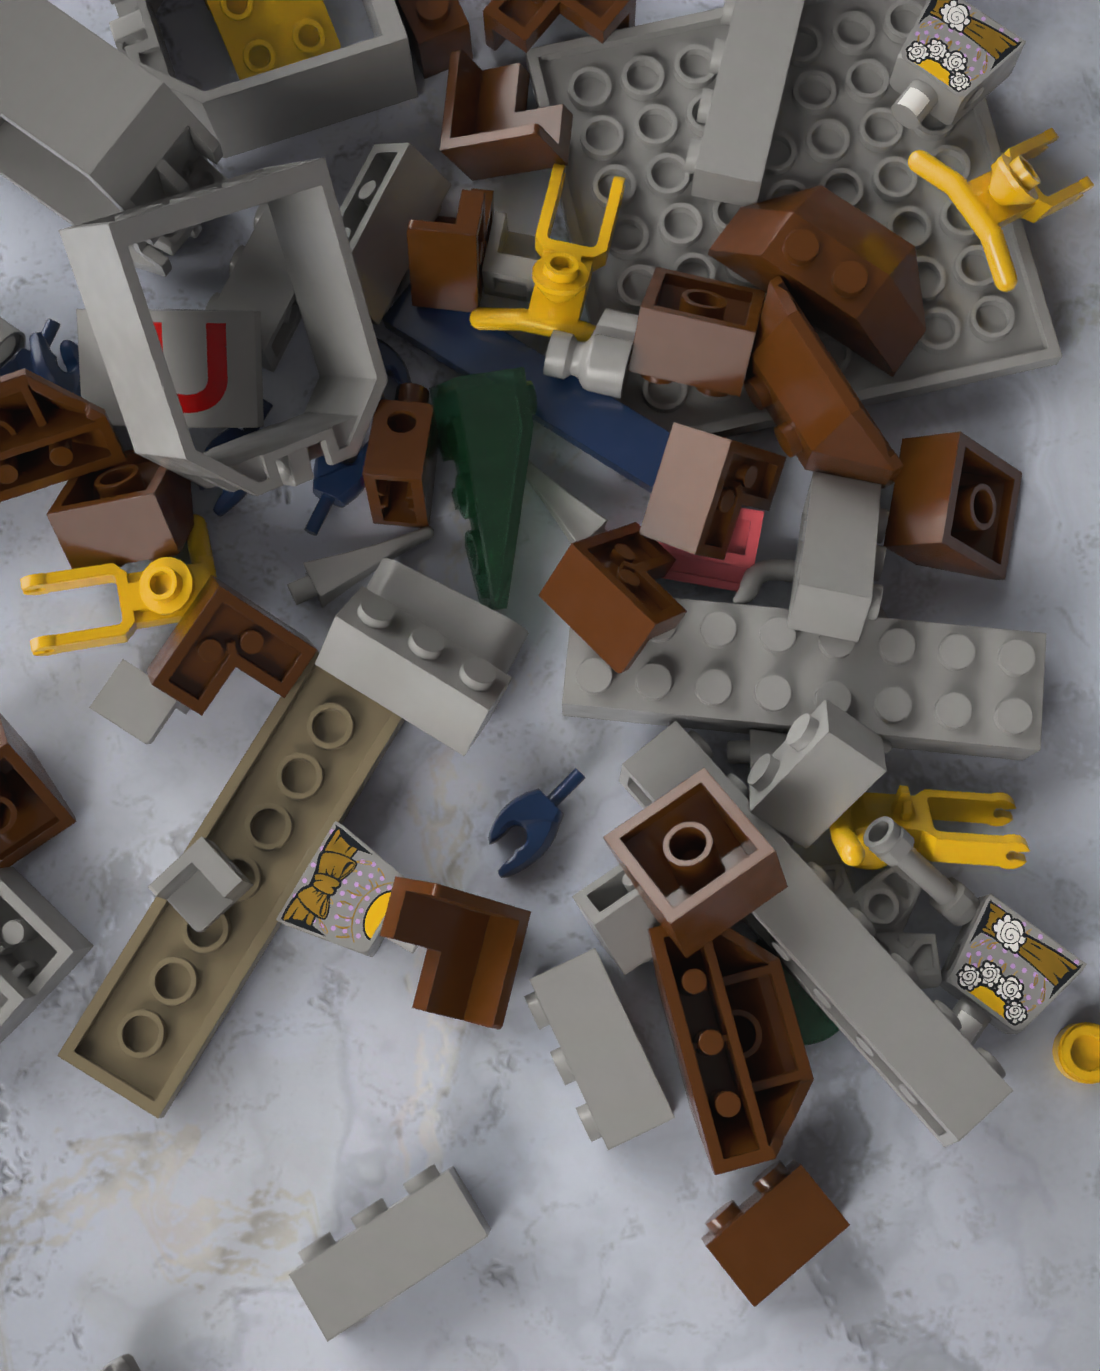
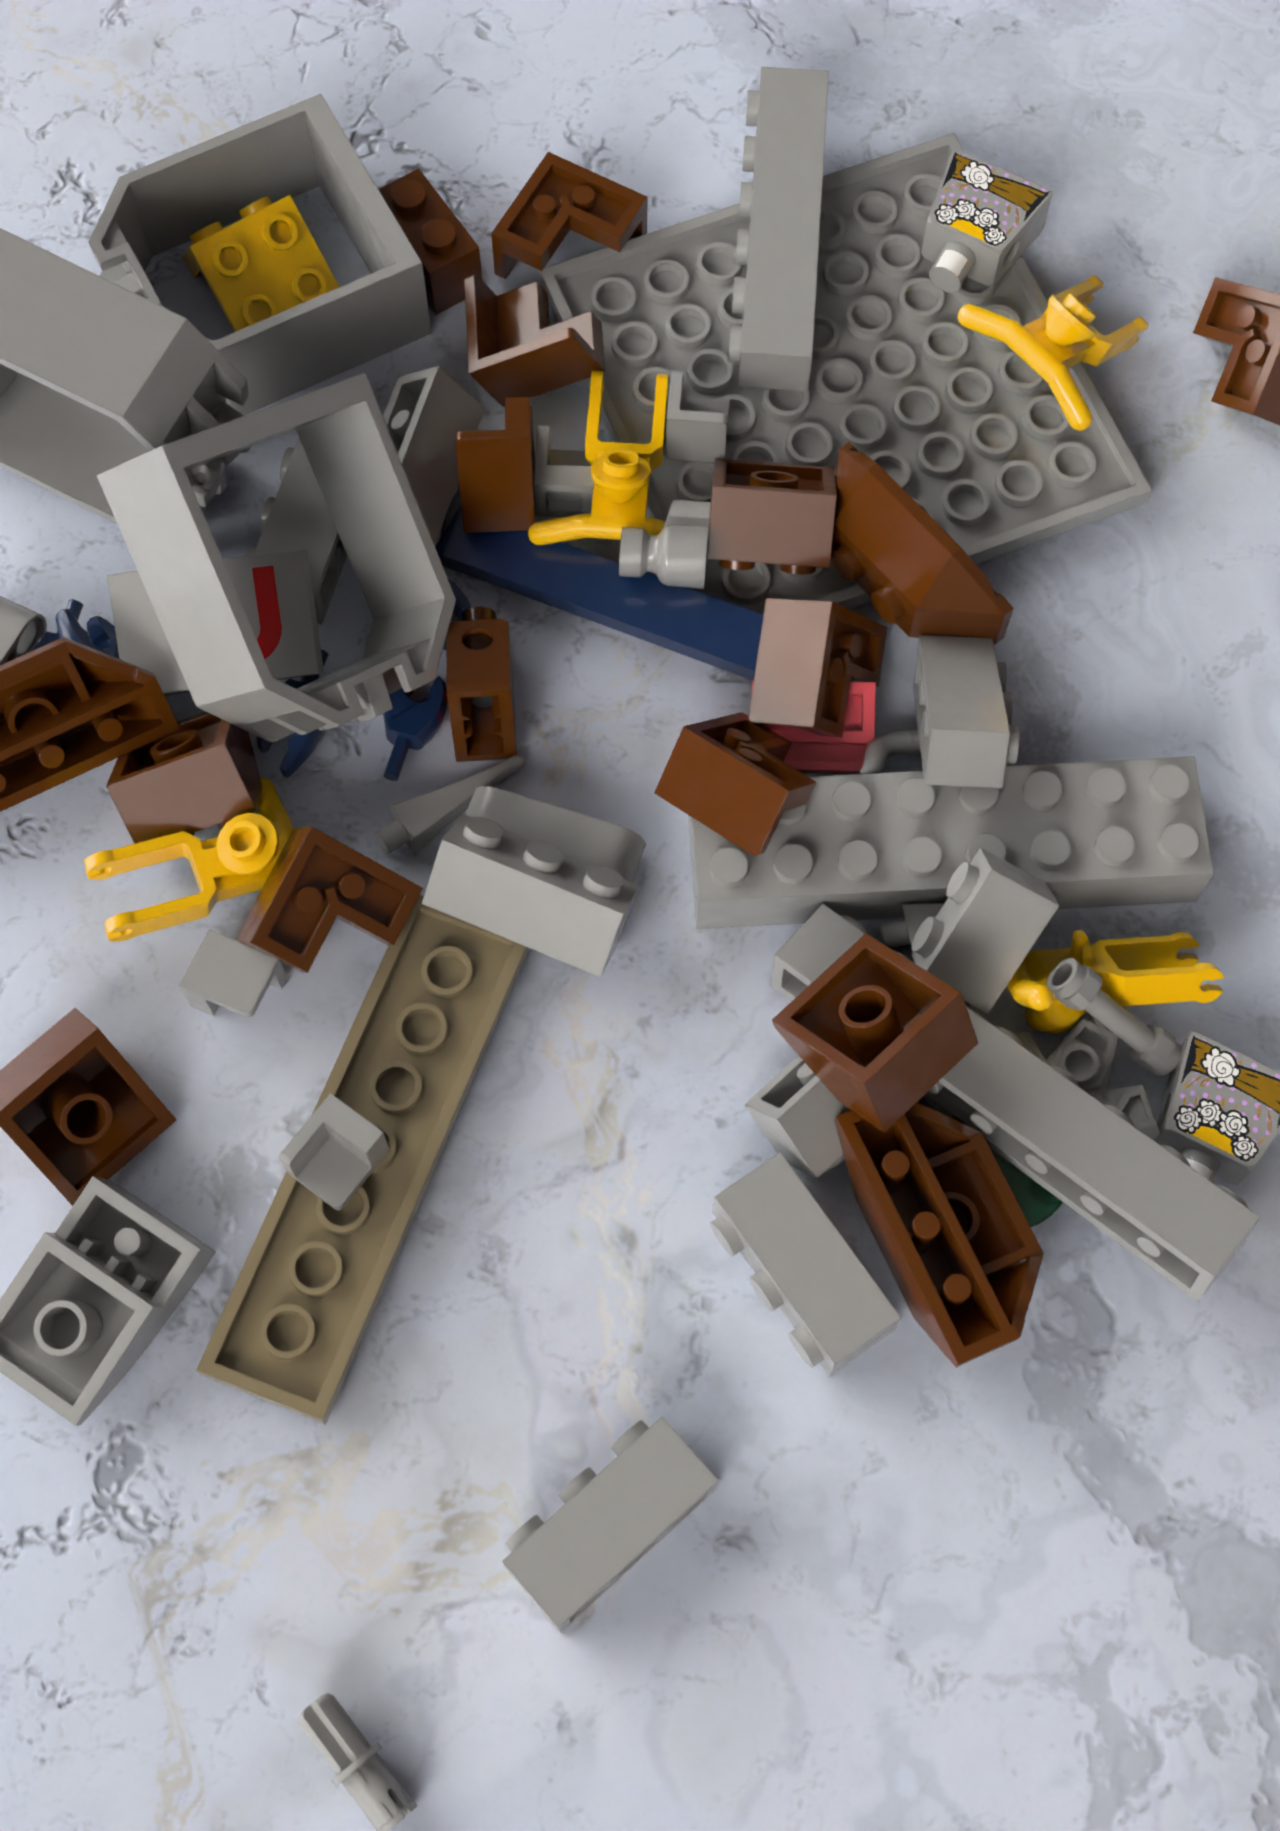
camera: 15 degrees left, 10 degrees down
torso [276,821,418,957] -> none
reddish brown panel [380,876,531,1030] -> none
clear green wedge [429,367,537,610] -> none
dark blue hand [488,768,585,878] -> none
light grey piece [505,445,608,544] -> none
reddish brown brick [701,1160,850,1307] -> none
reddish brown wedge [708,185,926,377] -> none
reddish brown slope [883,431,1022,580] -> none
none -> light grey panel [666,370,730,463]

